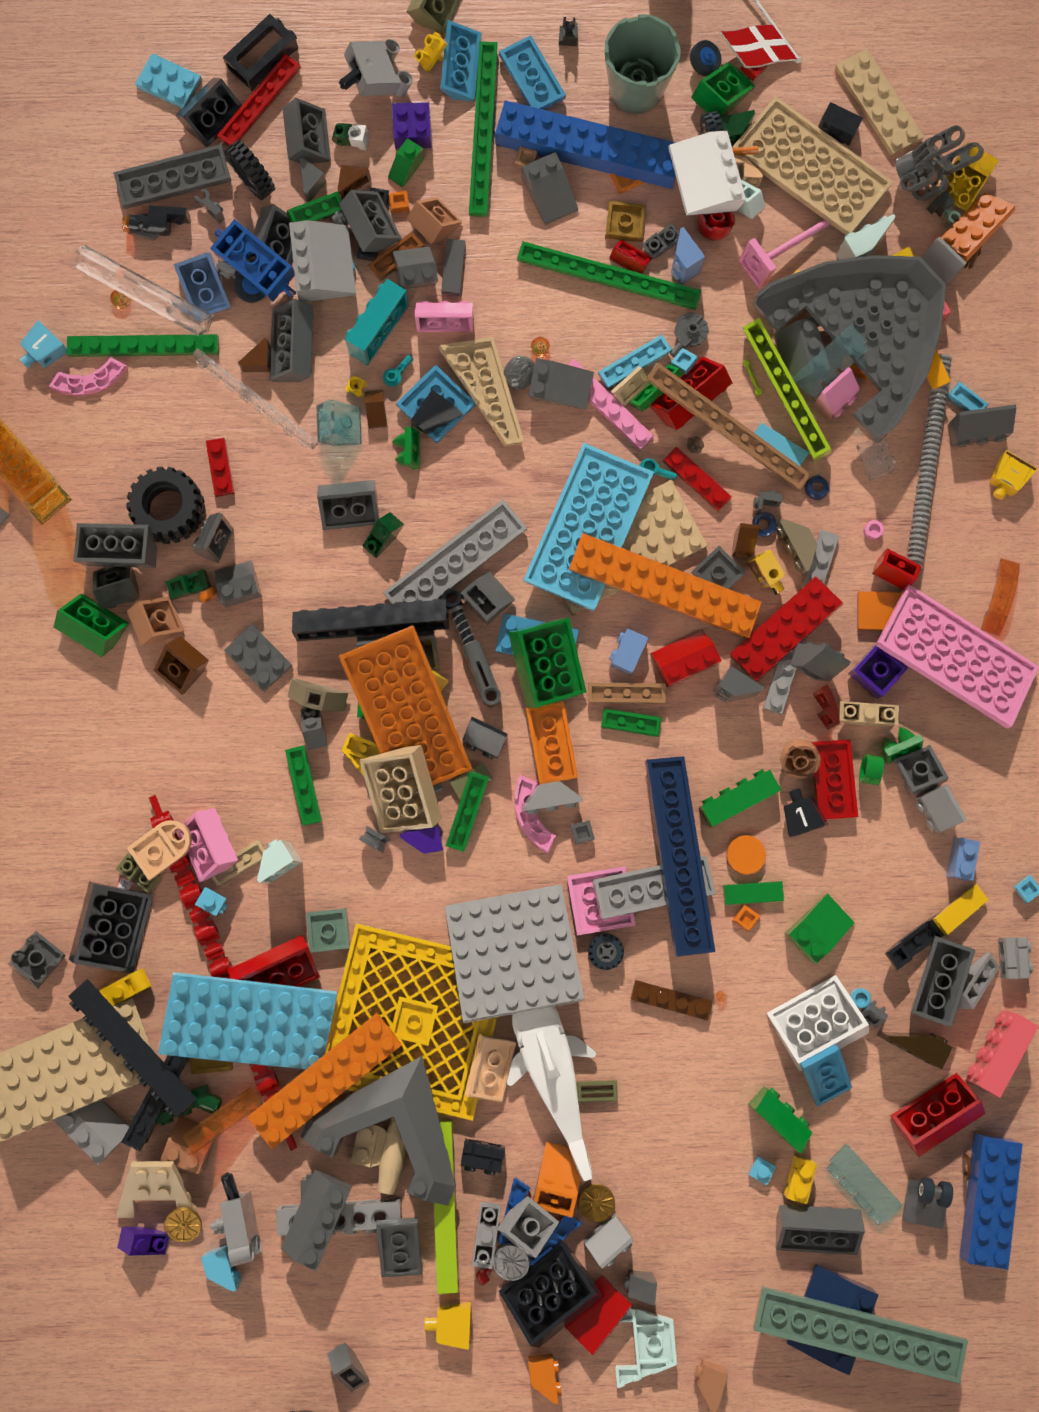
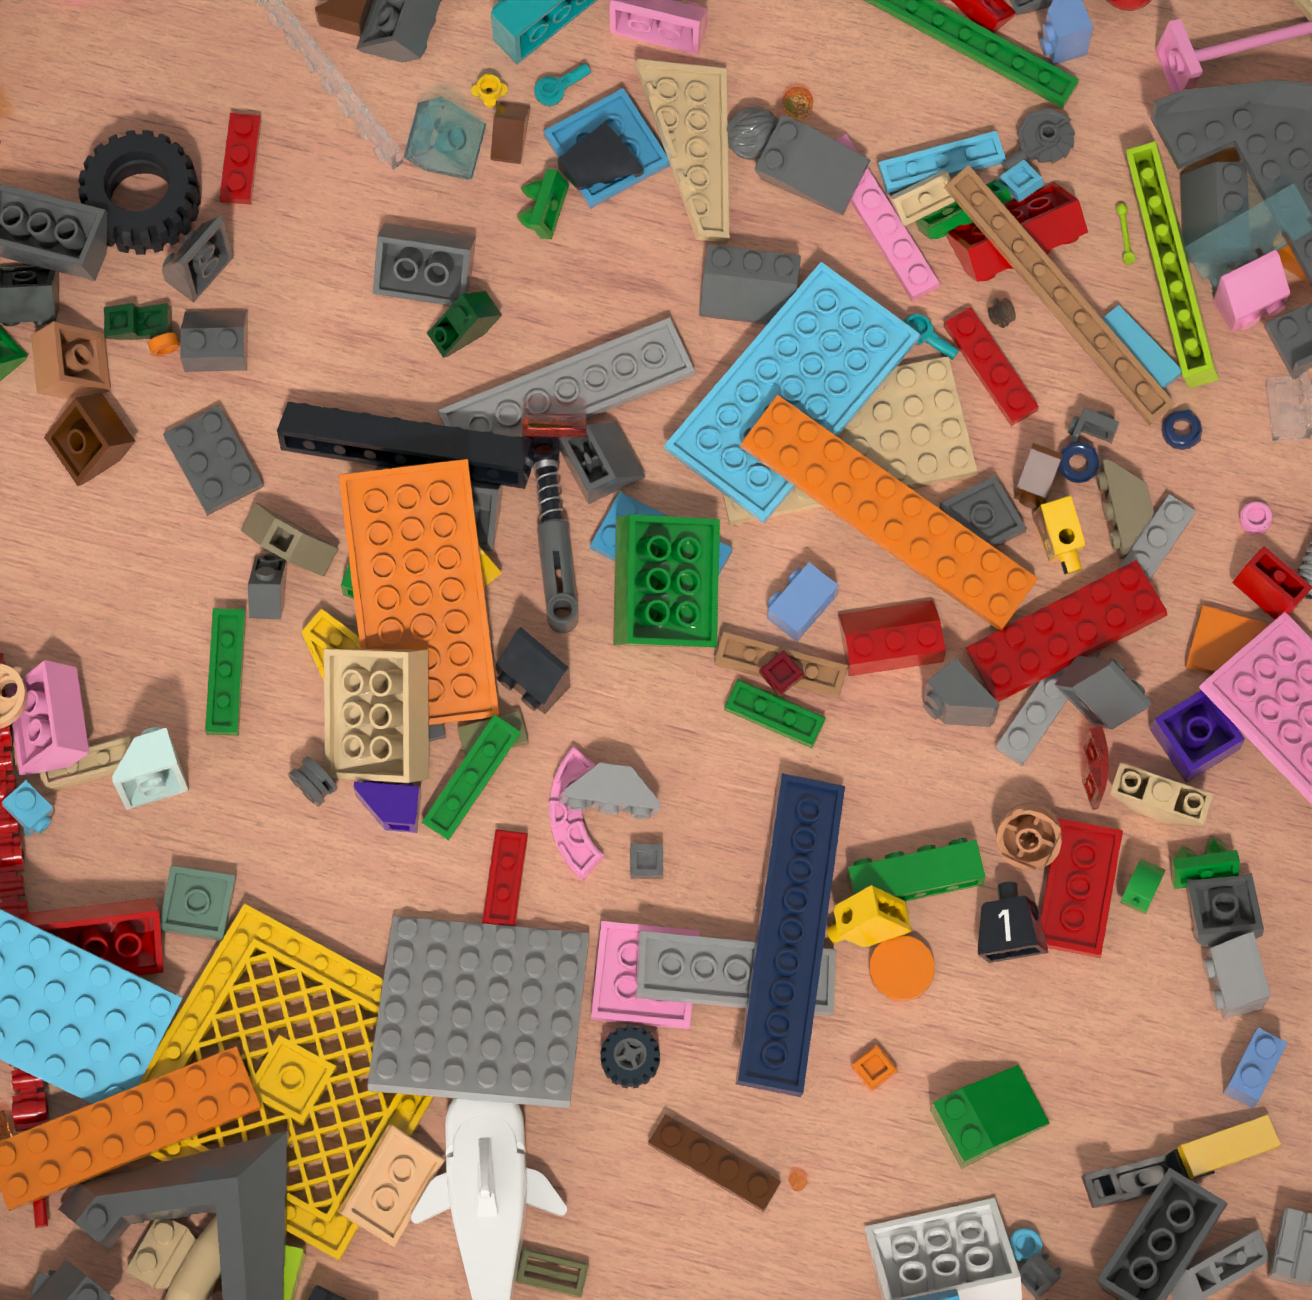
camera: 20 degrees right, 10 degrees down
orange plate [526,701,578,785] -> none
green tile [723,881,784,905] -> none
none -> red tile [482,829,528,926]
none -> clear red slope [522,413,586,438]
none -> dark grey slope [699,244,801,325]
none -> dark red tile [759,650,805,697]
none -> yellow torso [827,886,912,947]

